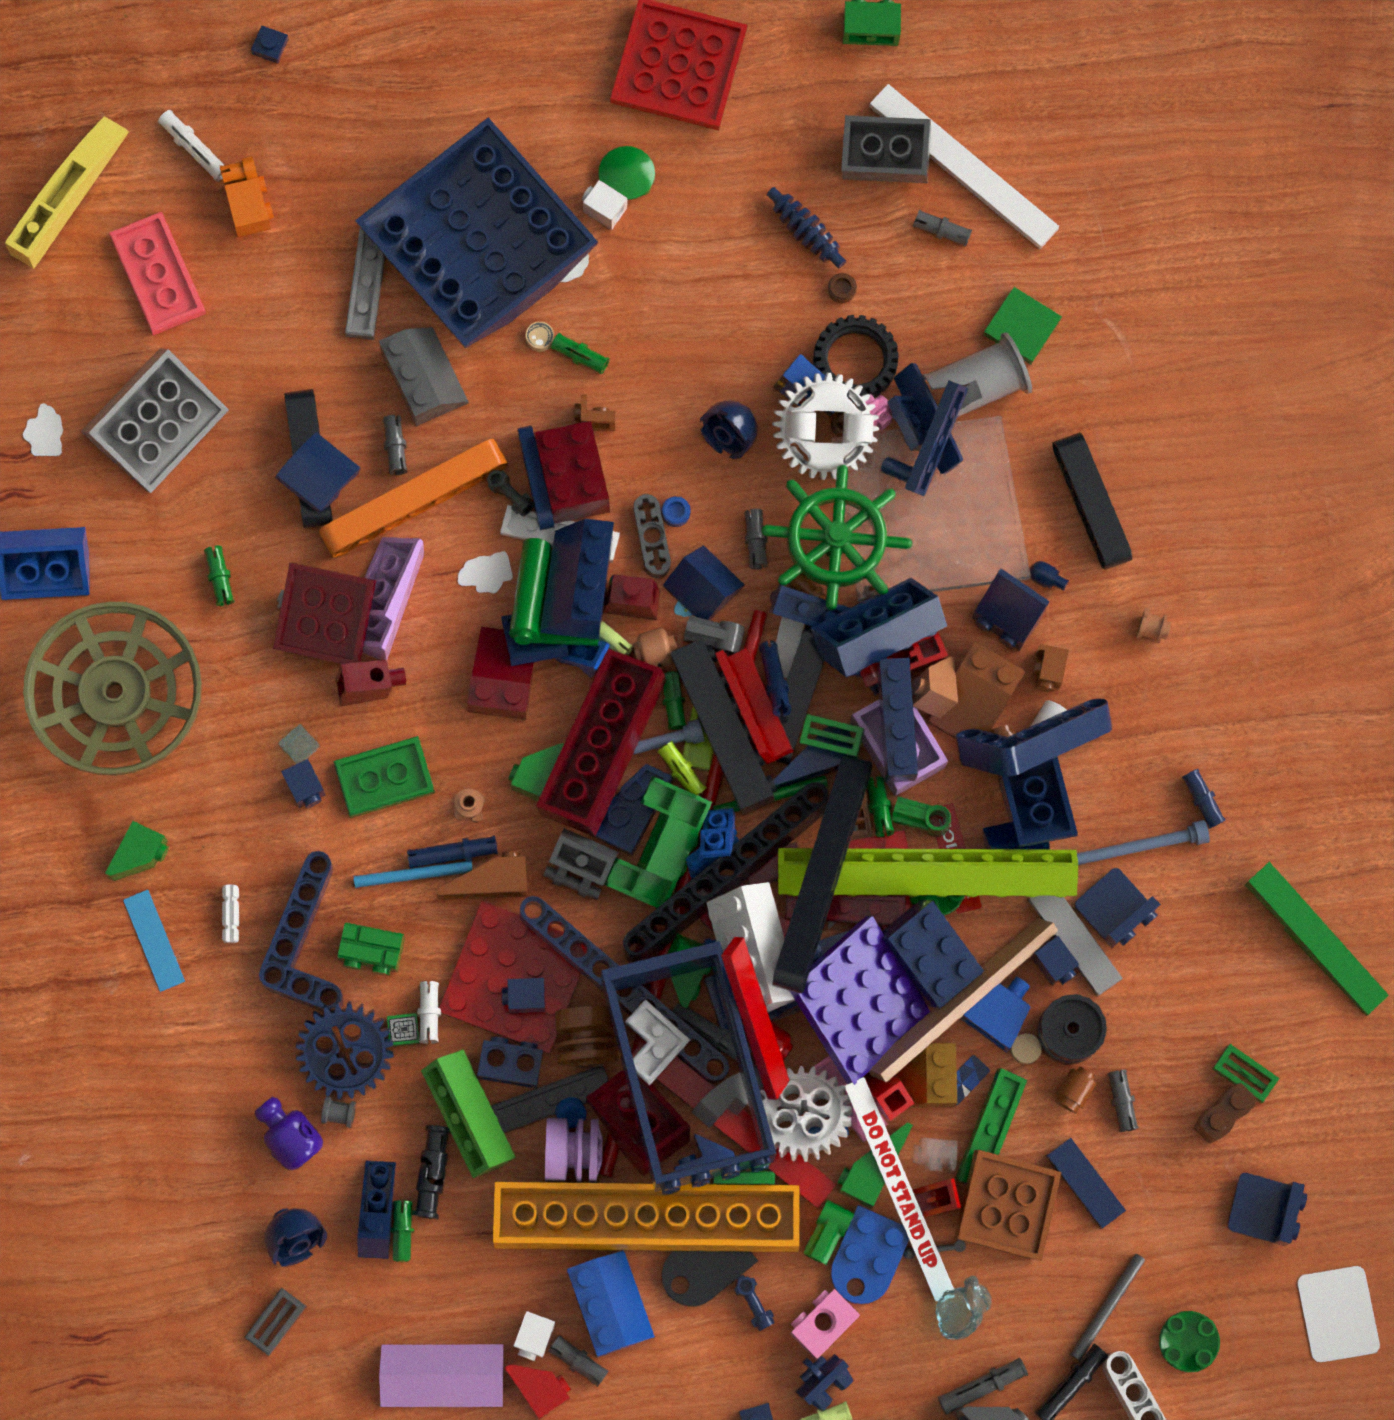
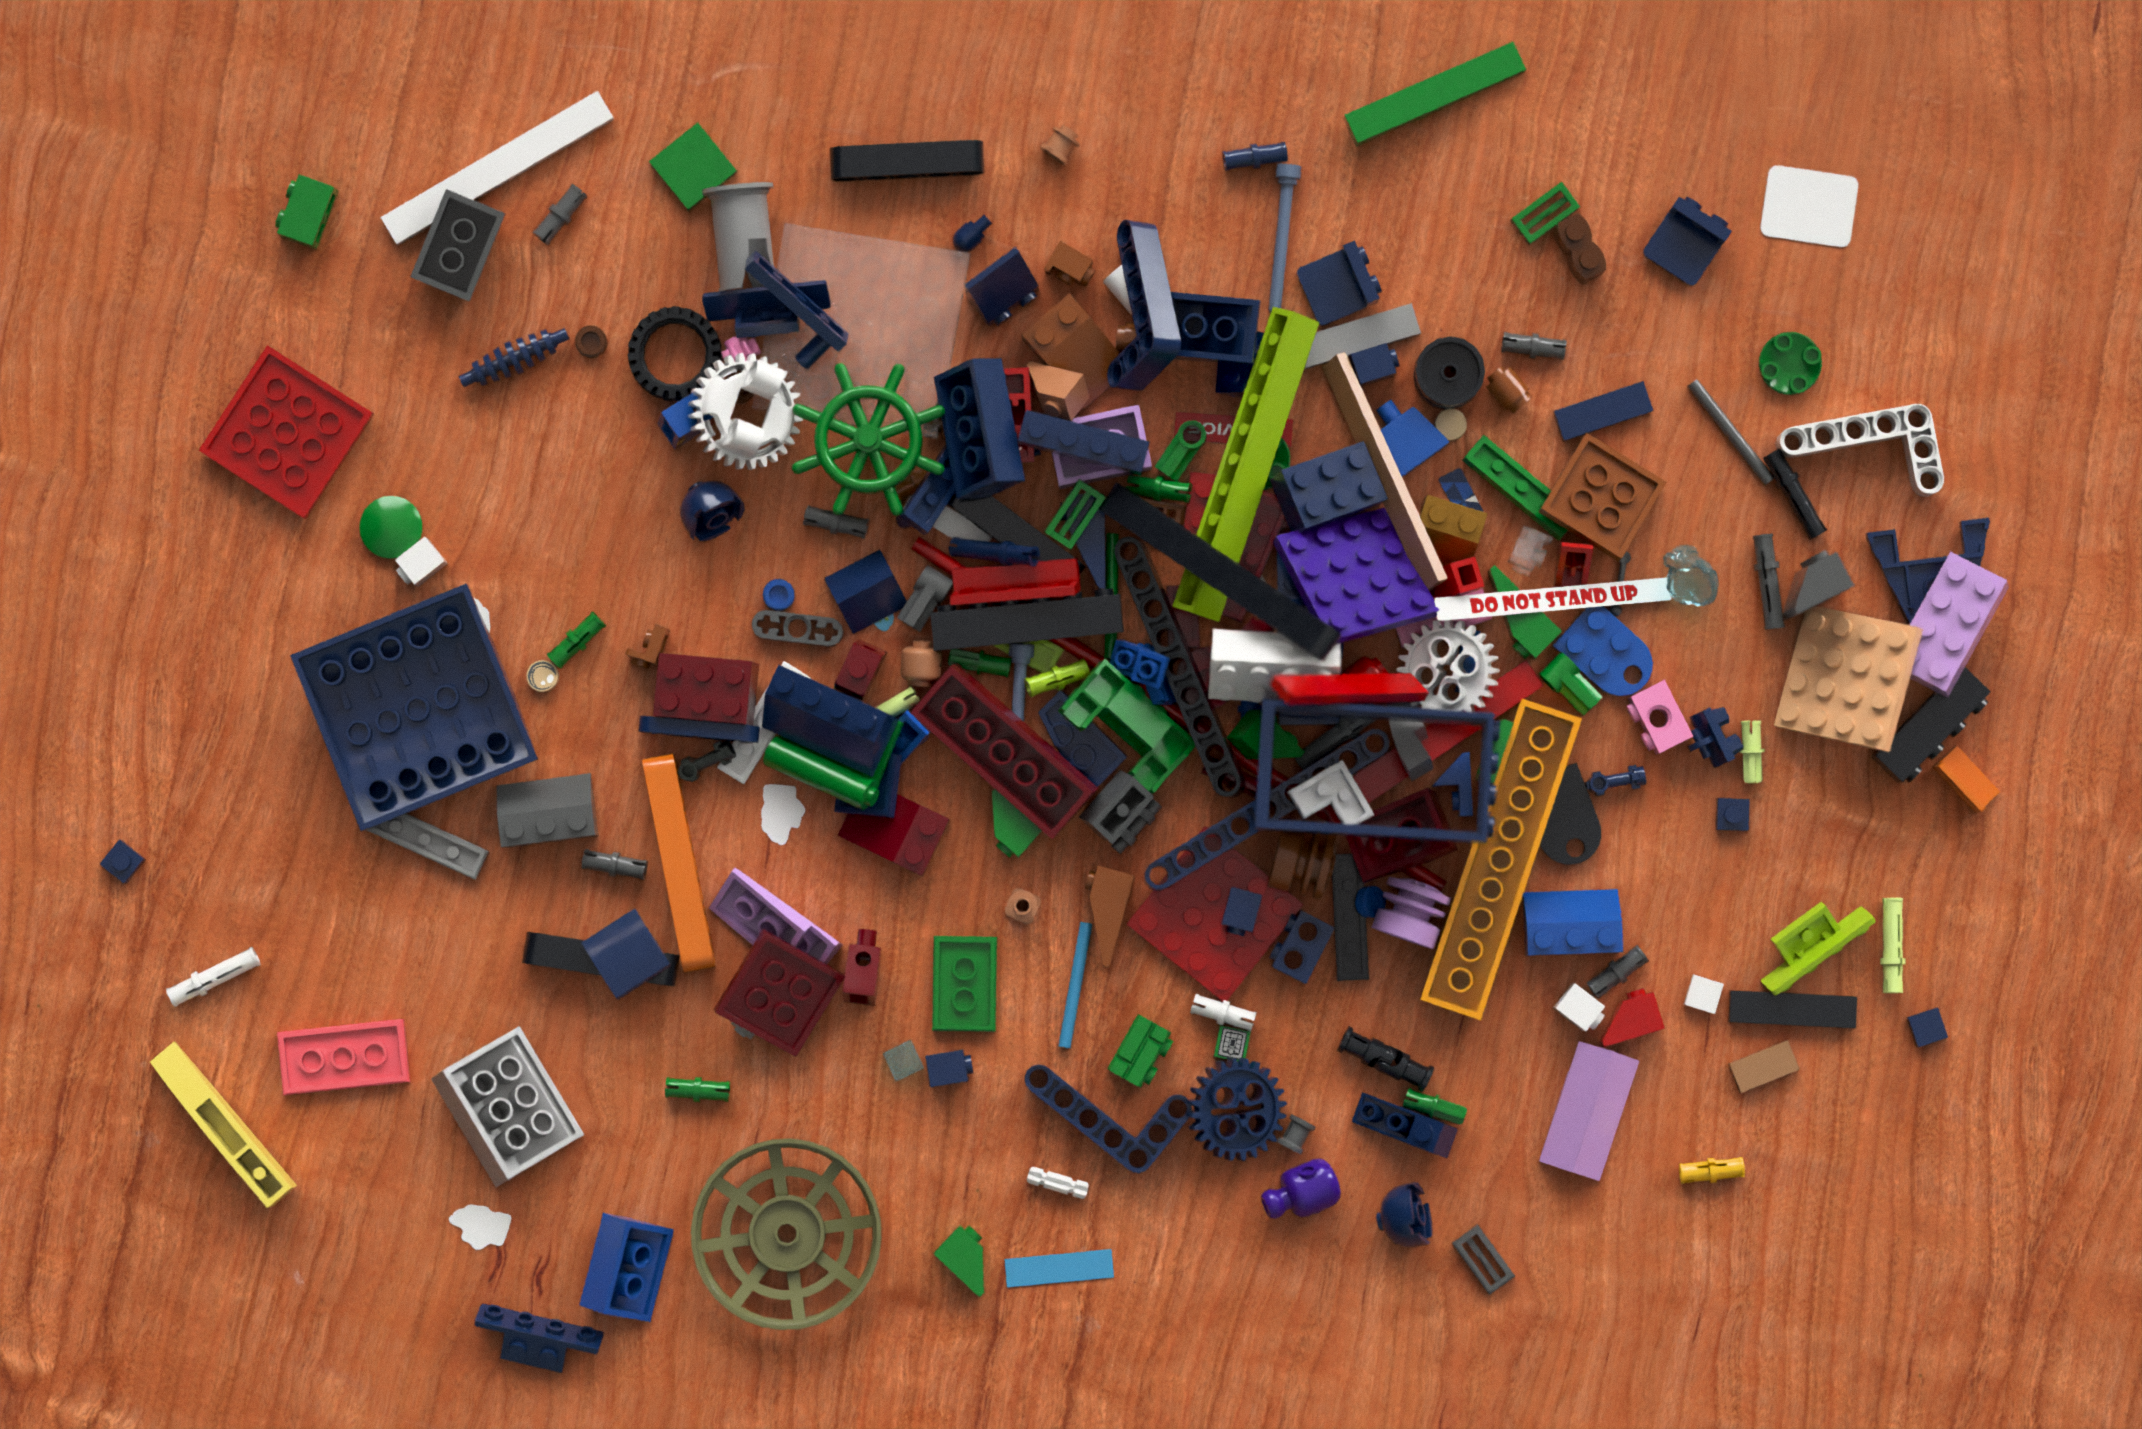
camera: 65 degrees left, 10 degrees up
orange hinge [220,156,274,237] -> none
dark blue pin [407,835,498,869] -> none
bright green brick [421,1050,516,1178] -> none

